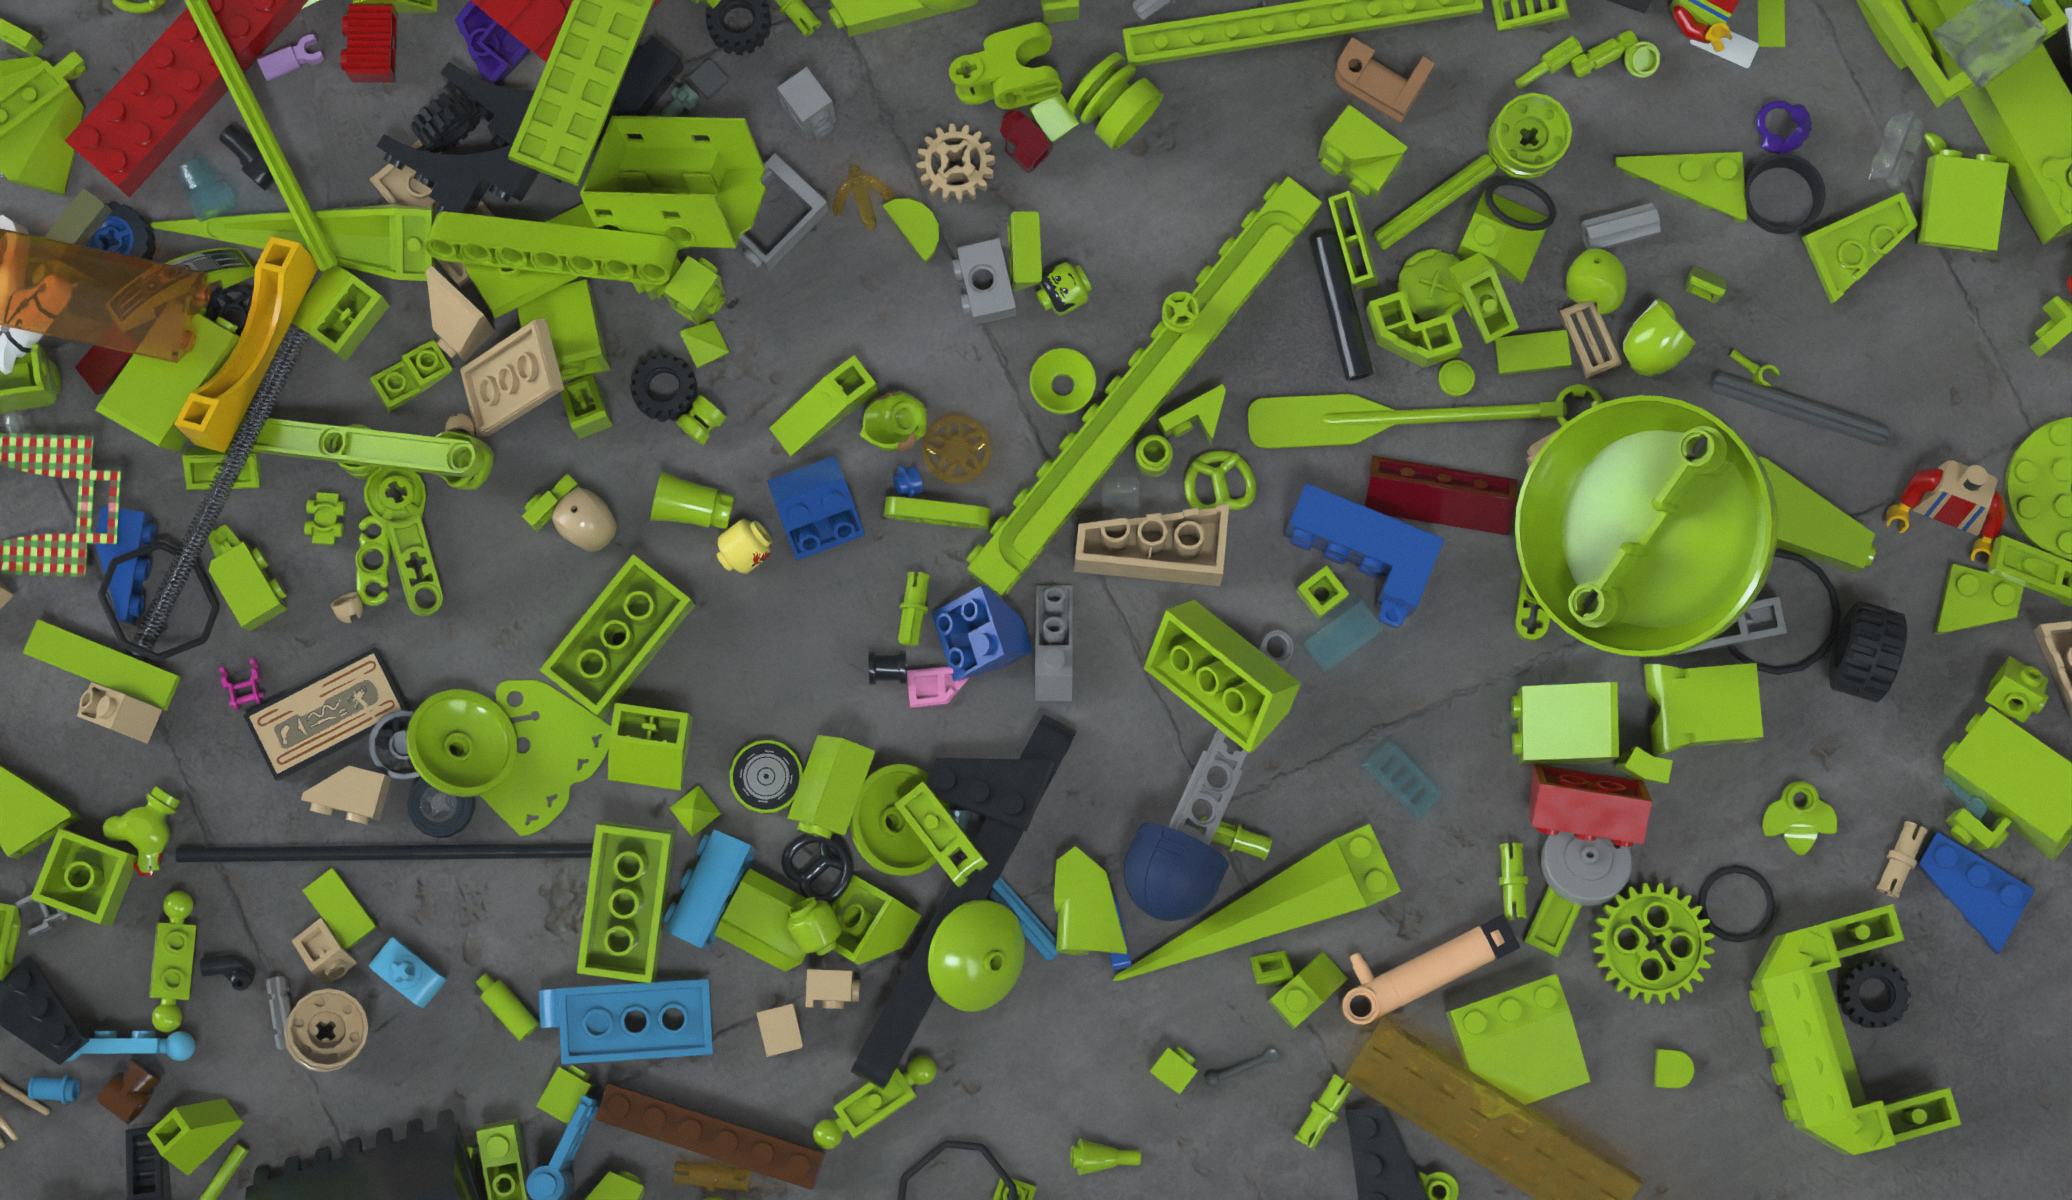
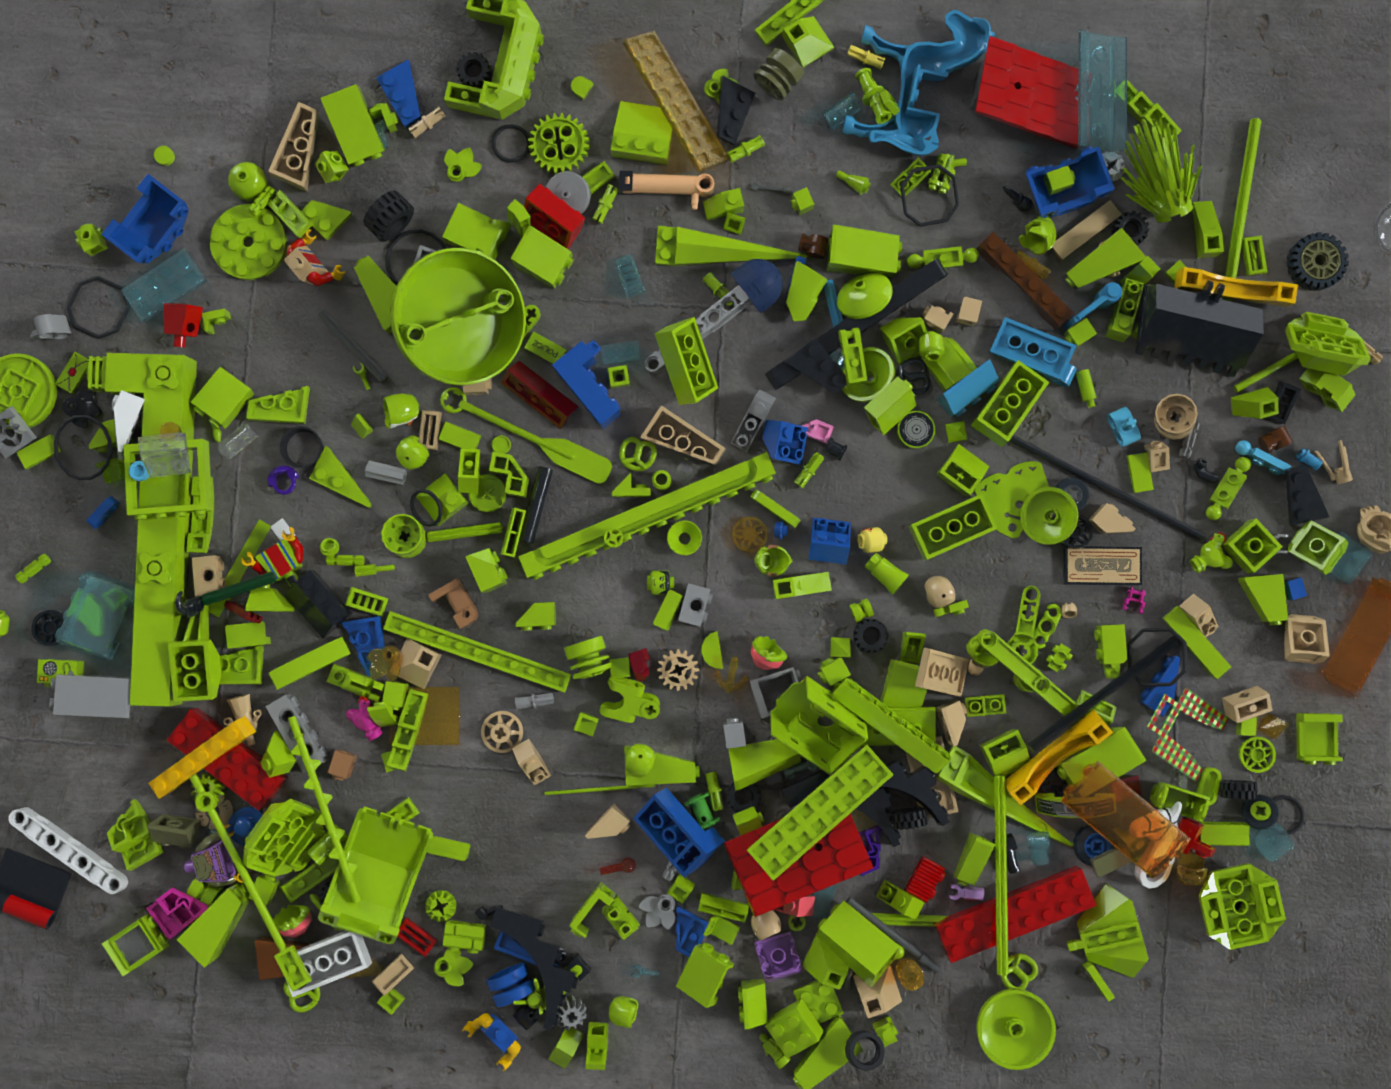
camera: 155 degrees left, 5 degrees up
none -> clear yellow tile [160,422,182,441]
none -> lime slope [516,602,556,631]
none -> lime tile [524,331,567,364]
none -> lime slope [728,739,801,791]
none -> lime hair [750,636,787,670]
none -> reddish brown piece [798,233,829,259]
none -> lime slope [827,225,902,277]
none -> lime slope [953,832,995,887]

